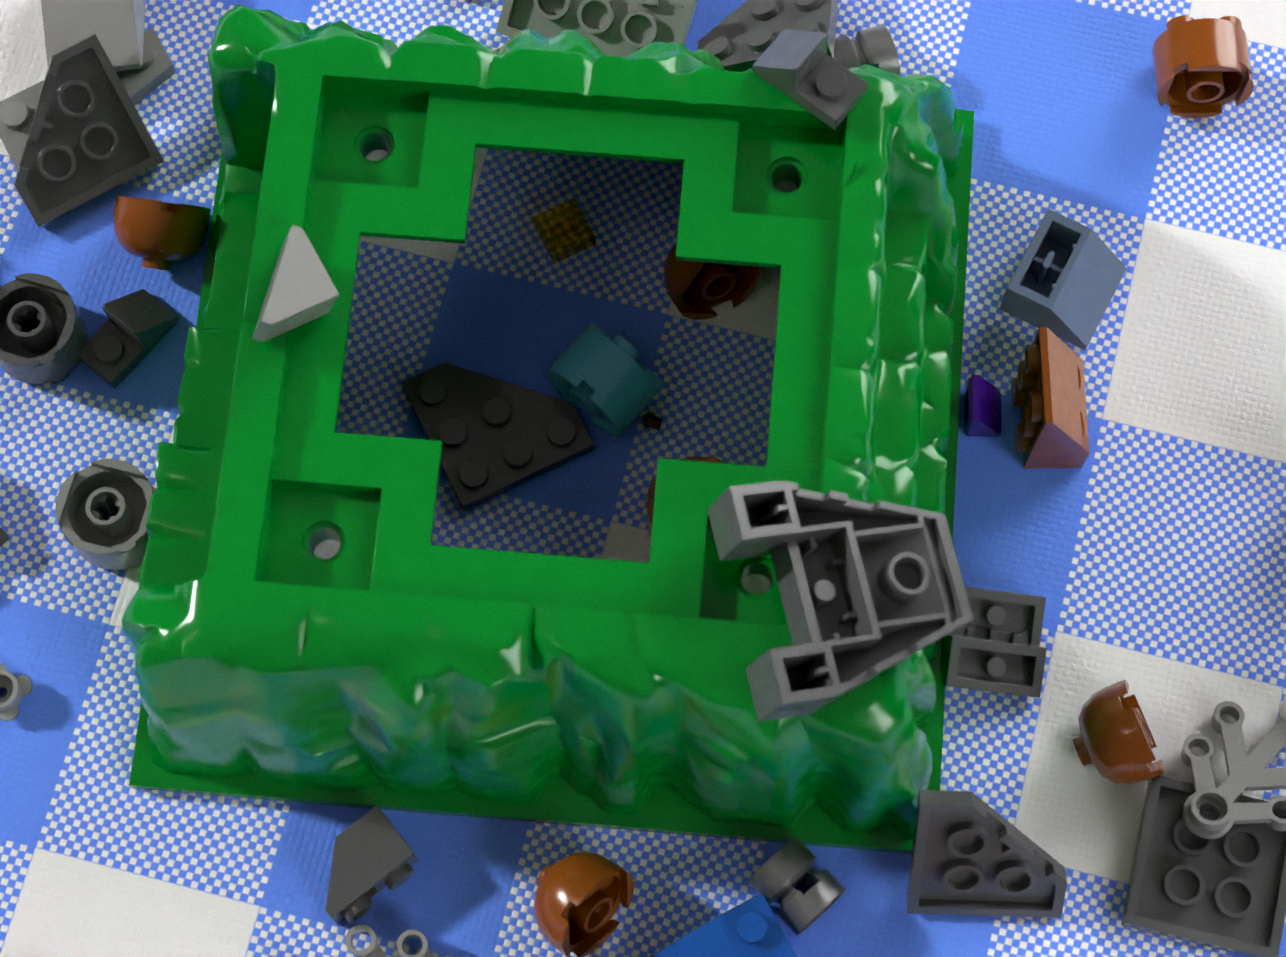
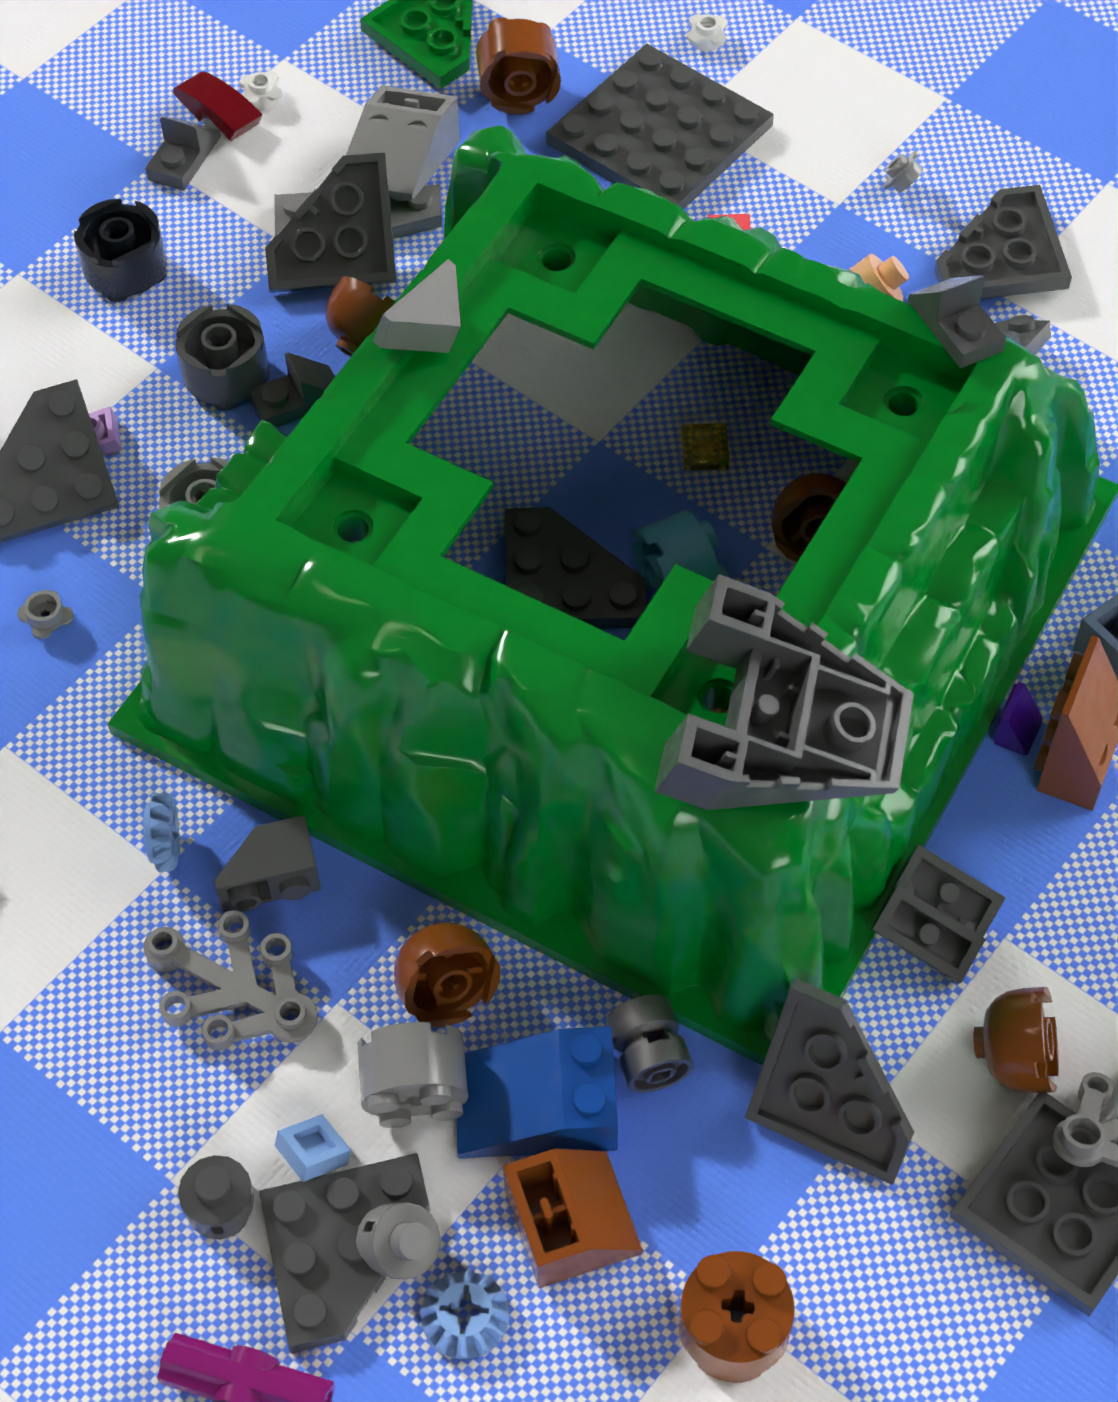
camera: 25 degrees right, 15 degrees down
none -> light blue gear [143,793,181,873]

